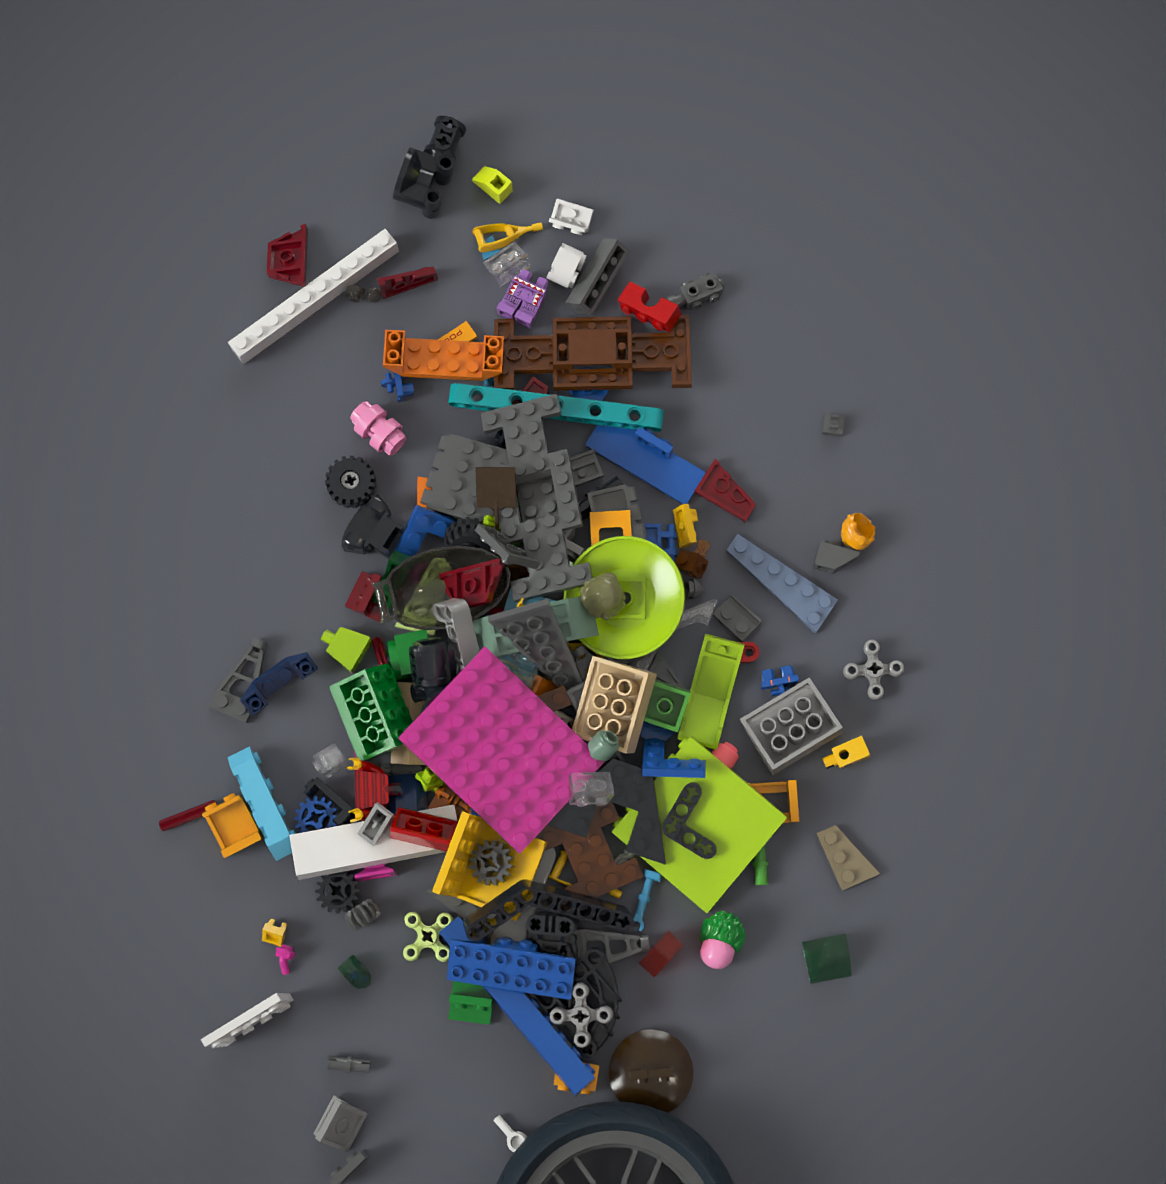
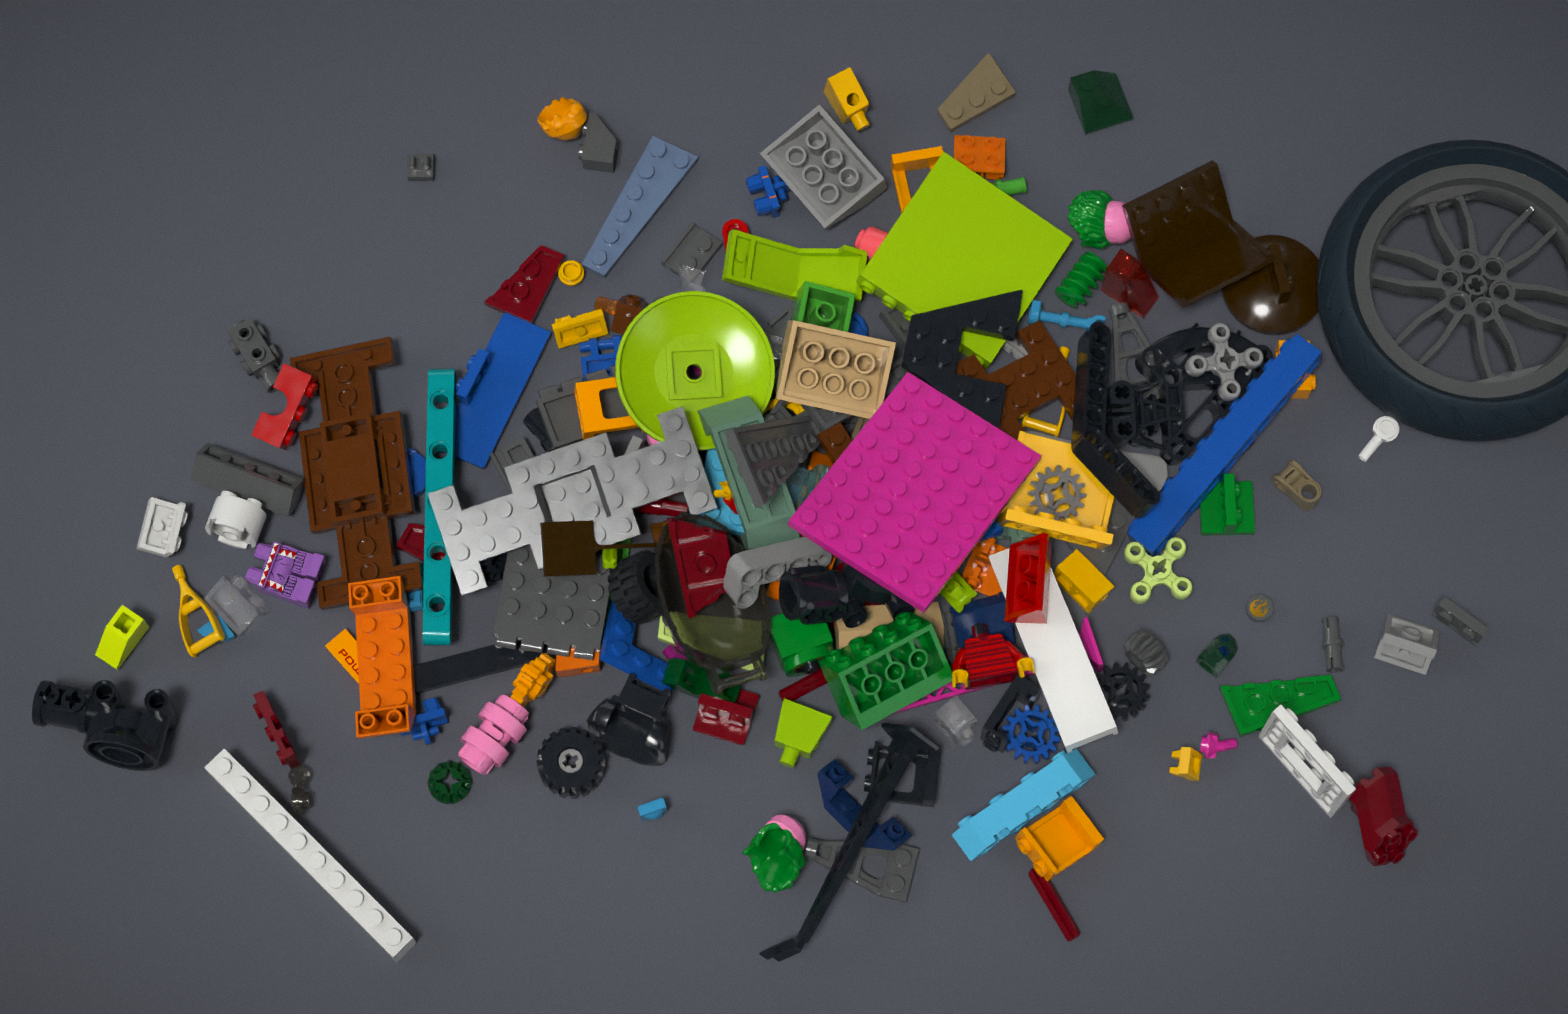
camera: 100 degrees left, 5 degrees down
dark red wing [266,224,308,287] -> none
light grey slope [358,802,394,846] -> none
blue bracket [447,937,576,1000] -> none
dark grey wing [475,524,539,569] -> none
clear bracket [568,772,615,807] -> none
olive hair [580,572,626,620] -> none
sand green head [588,730,619,761] -> none
blue plate [642,738,705,778] -> none
black beam [662,782,717,859] -> none
light grey gear [843,640,904,700] -> none
none -> black tile [413,640,548,694]
none -> dark green gear [427,760,471,804]
none -> light orange gear [510,653,556,707]
none -> yellow plate [558,260,584,286]
none -> dark azure tile [637,798,667,821]
none -> green hair [742,815,806,893]
none -> black piece [759,723,939,962]
none -> black window [864,741,940,807]
none -> orange hinge [953,135,1006,180]
none -> yellow hinge [1053,549,1115,614]
none -> green piece [1055,251,1110,308]
none -> dark brown bracket [1122,160,1274,308]
none -> green wing [1219,675,1341,738]
none -> dark grey tile [1245,594,1273,623]
none -> dark tan piece [1271,460,1322,511]
none -> dark red brick [1349,766,1418,866]

